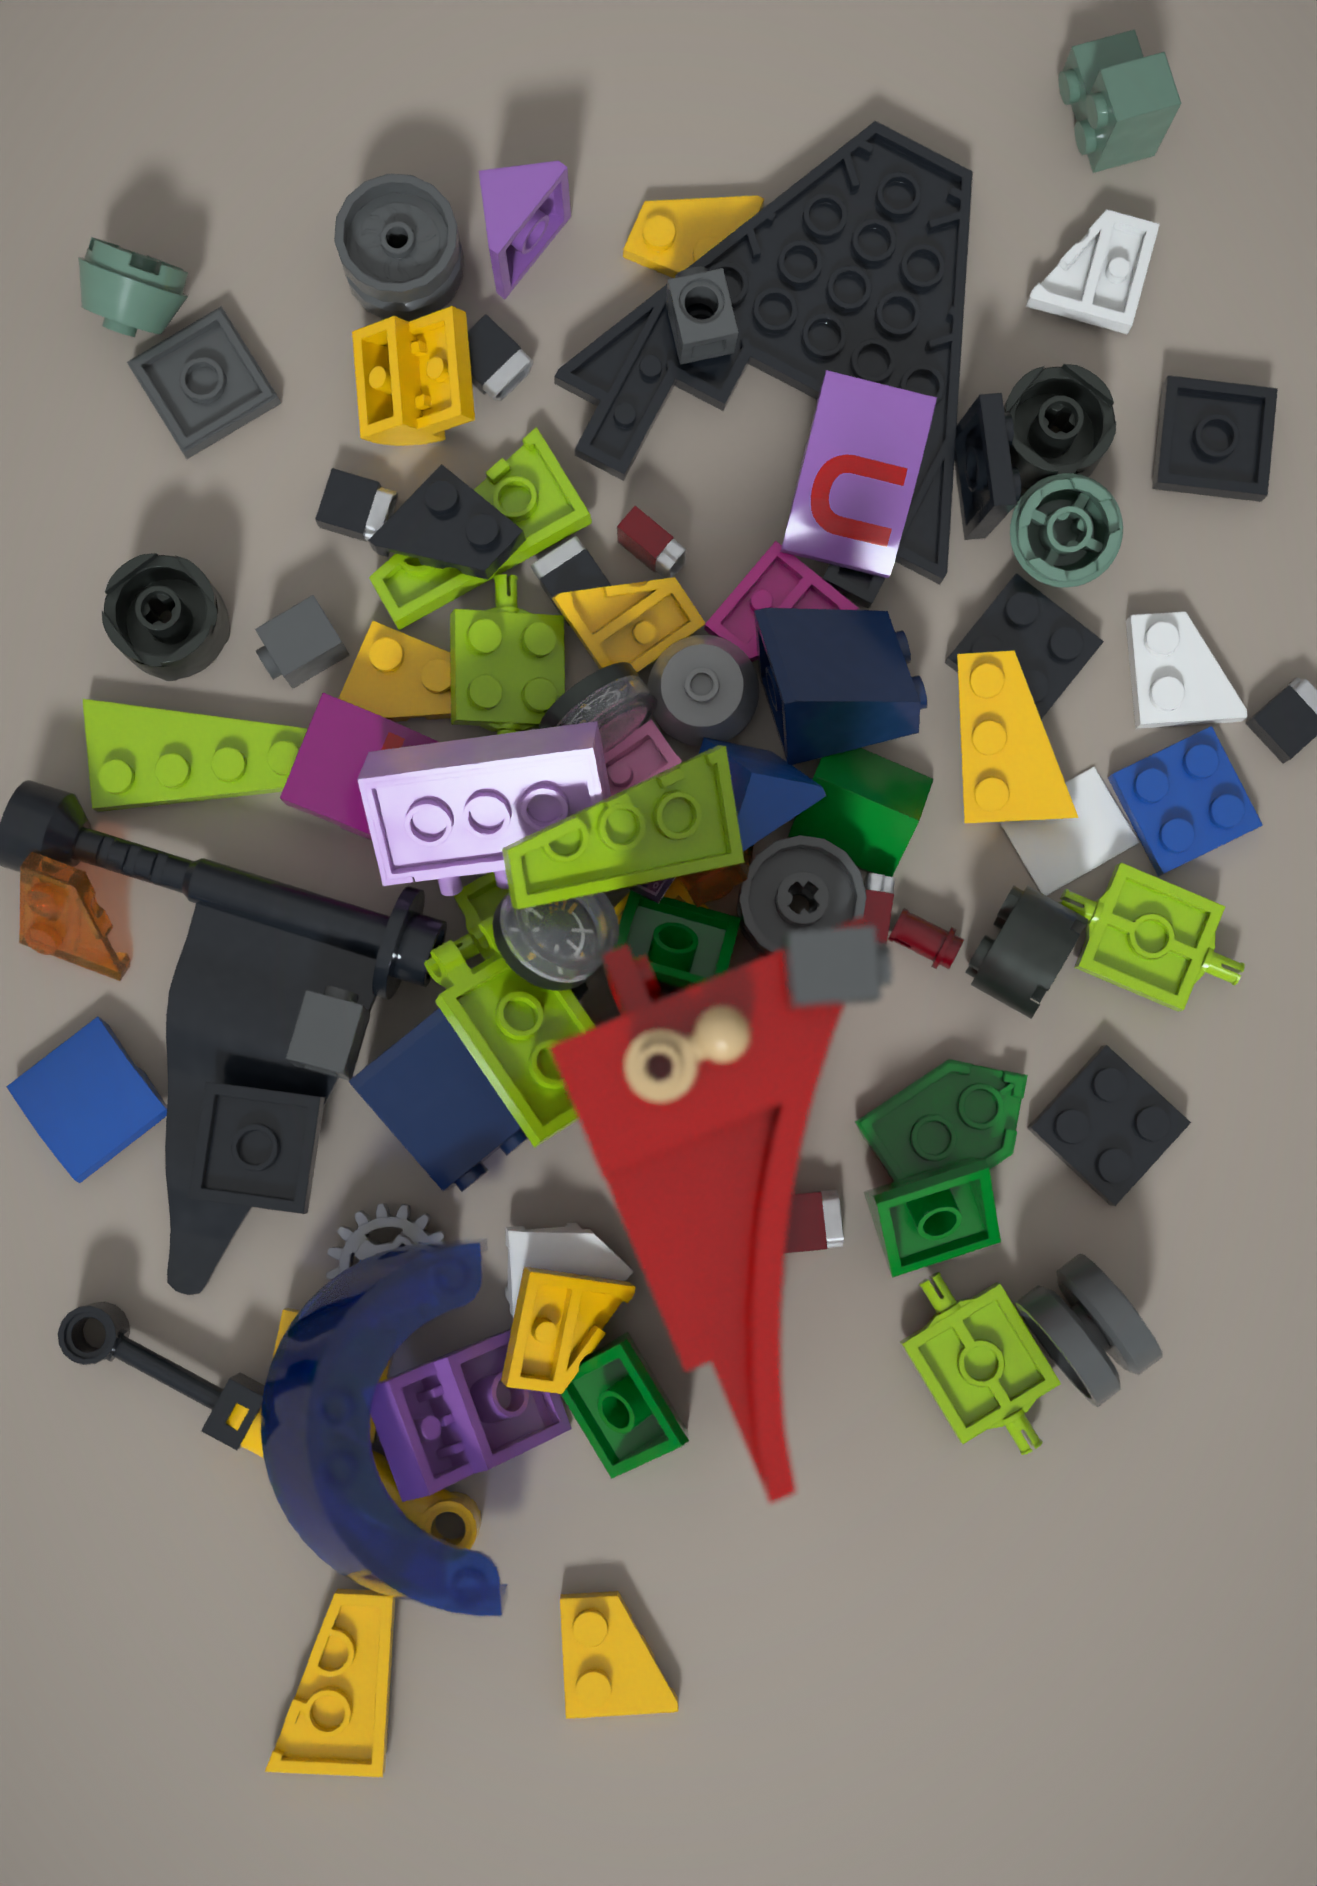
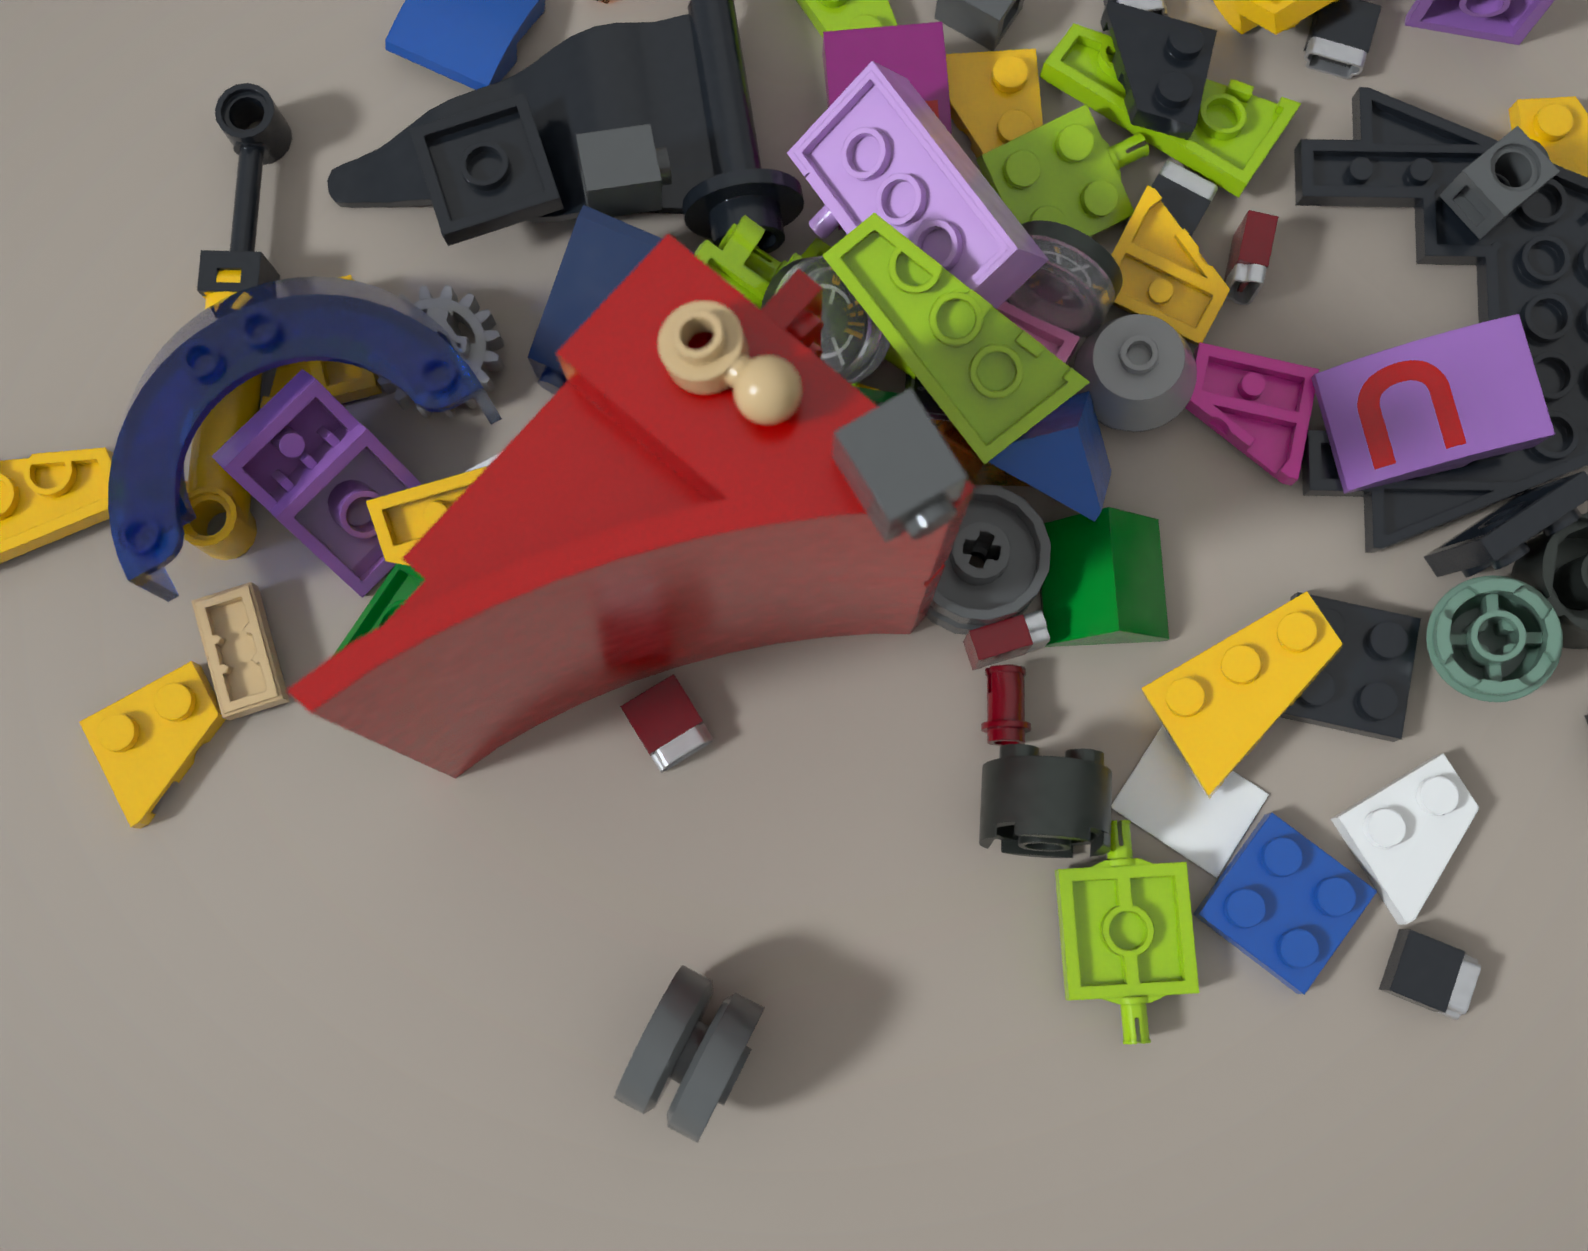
camera: 70 degrees right, 5 degrees down
dark blue slope [754,608,927,765] -> none
green tile [855,1059,1028,1182] -> none
green slope [864,1157,1001,1278] -> none
lime plate [900,1272,1061,1455] -> none
black plate [1027,1045,1191,1206] -> none
none -> tan plate [191,582,290,721]

